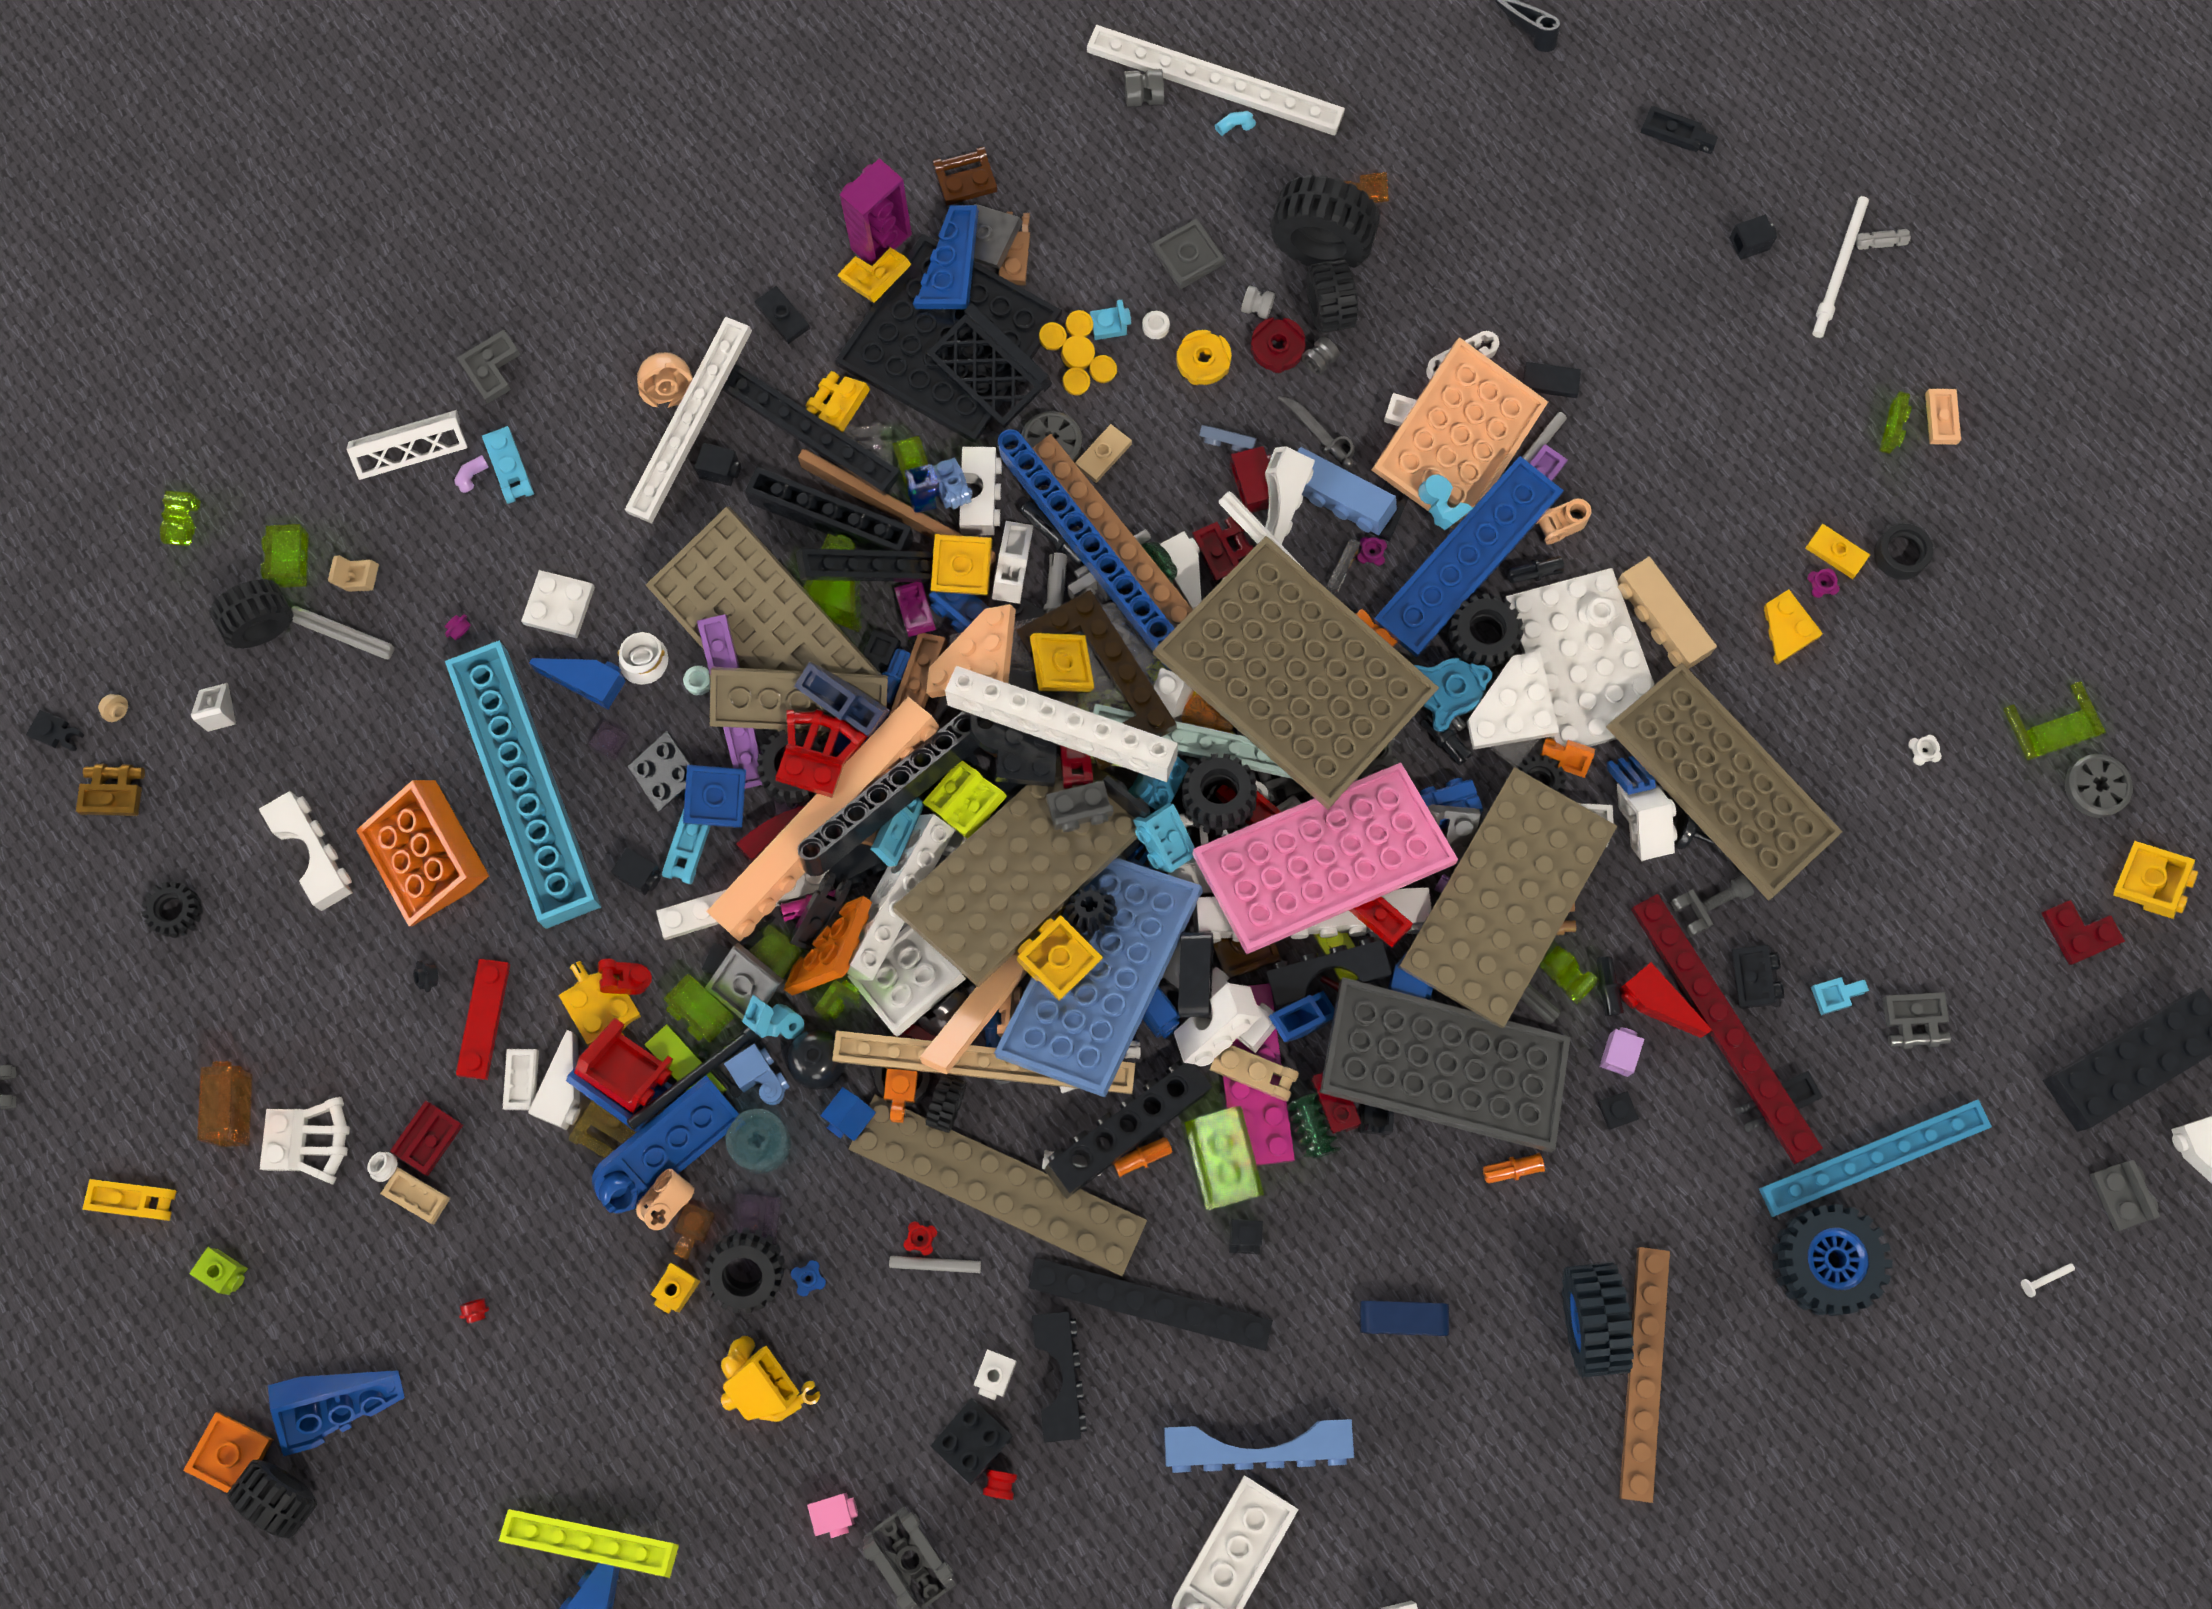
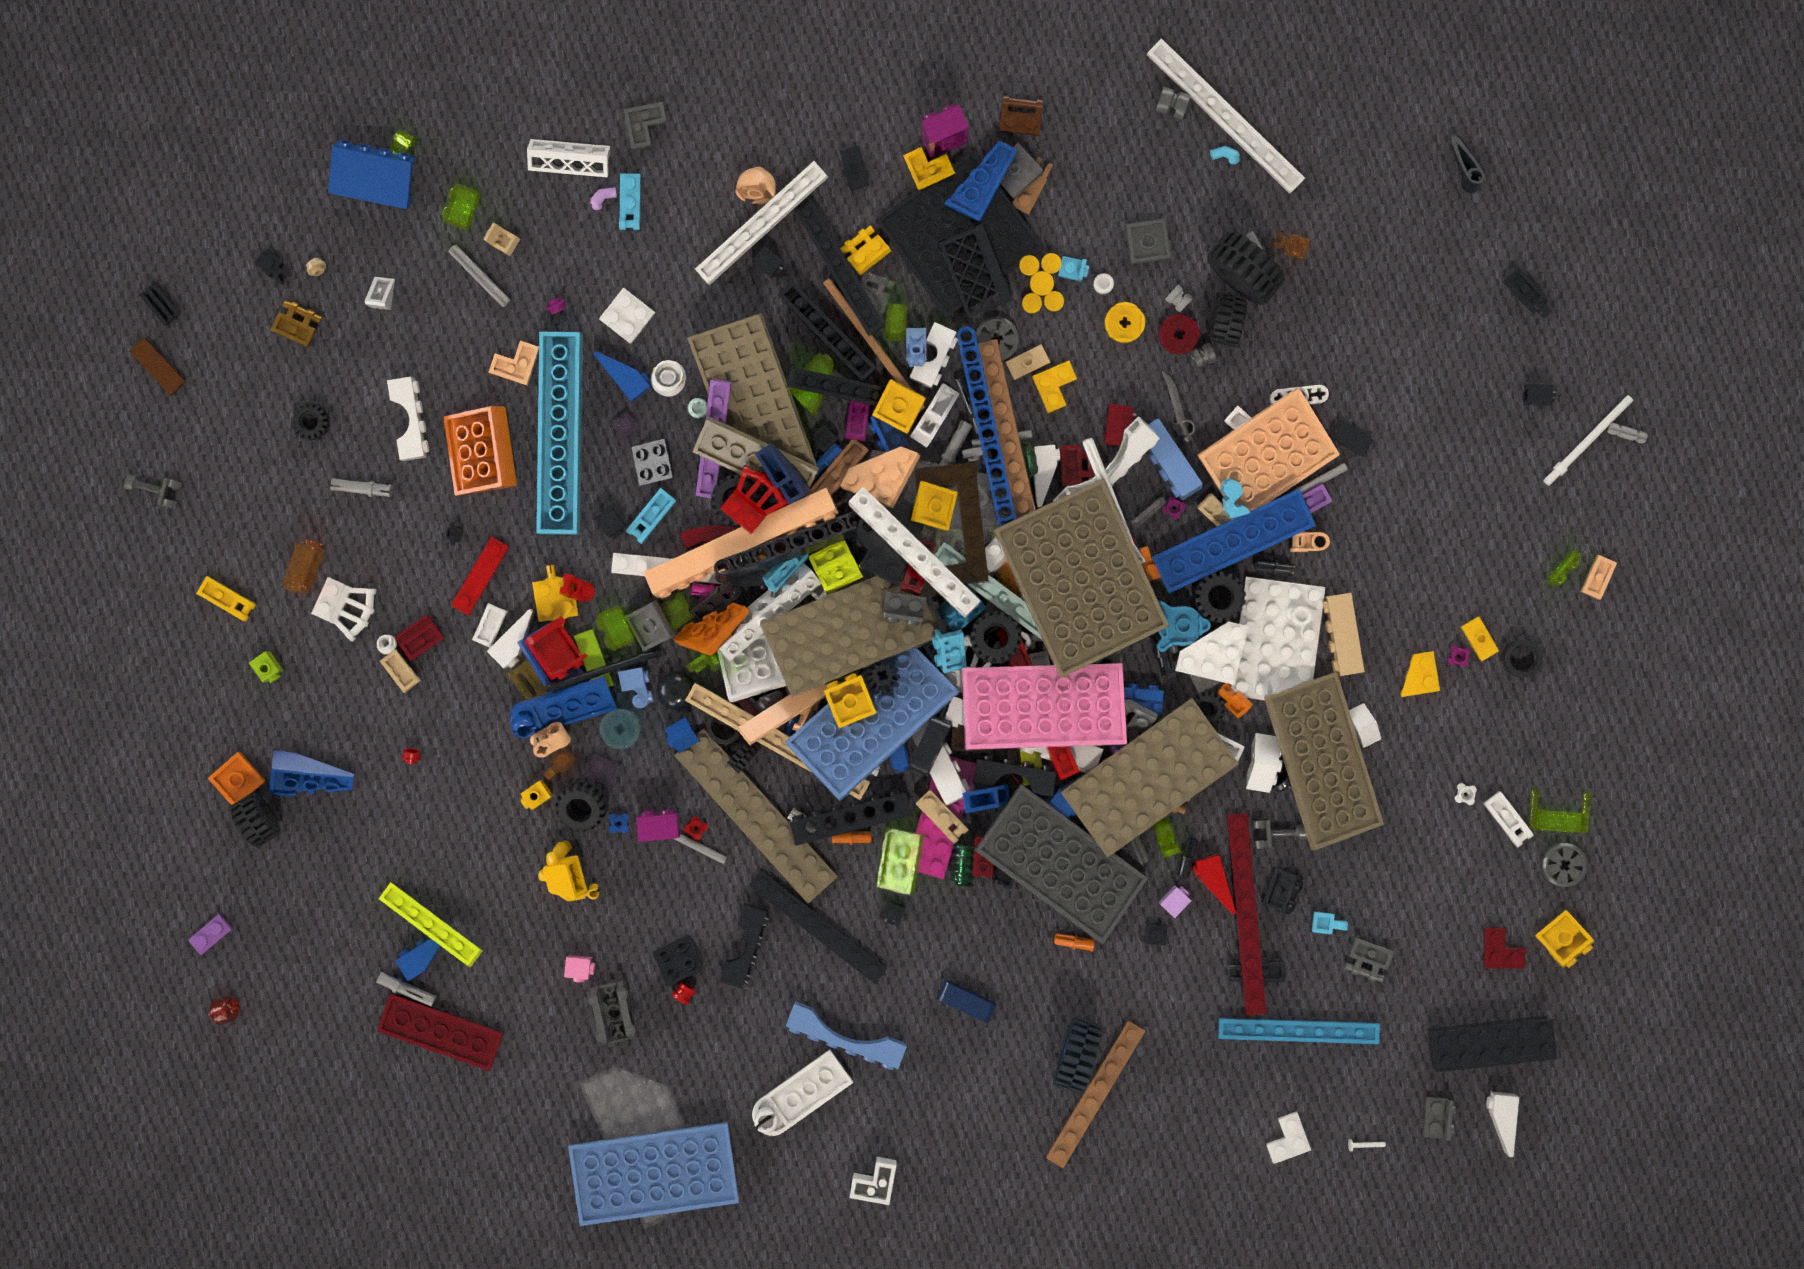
camera: 20 degrees right, 15 degrees up
black tyre [209,579,294,649] -> none
blue plate [683,765,746,828] -> none
medium azure leg [742,995,804,1039] -> none
orange plate [884,1069,918,1123] -> none
clear blue brick [905,464,940,513] -> none
white brick [974,1349,1017,1400] -> none
white arch [1174,983,1261,1066] -> none
sand blue plate [1199,425,1257,452] -> none
blue tile [1607,756,1656,795] -> none
black wheel [1772,1204,1893,1316] -> none
none -> blue panel [328,140,416,209]
none -> light grey pin [330,478,393,497]
none -> light nougat plate [489,341,539,386]
none -> magenta brick [636,809,681,842]
none -> yellow plate [1032,361,1077,413]
none -> tan plate [1197,493,1237,527]
none -> white plate [1266,1112,1311,1164]
none -> white slope [1349,703,1381,748]
none -> white plate [1483,791,1534,848]

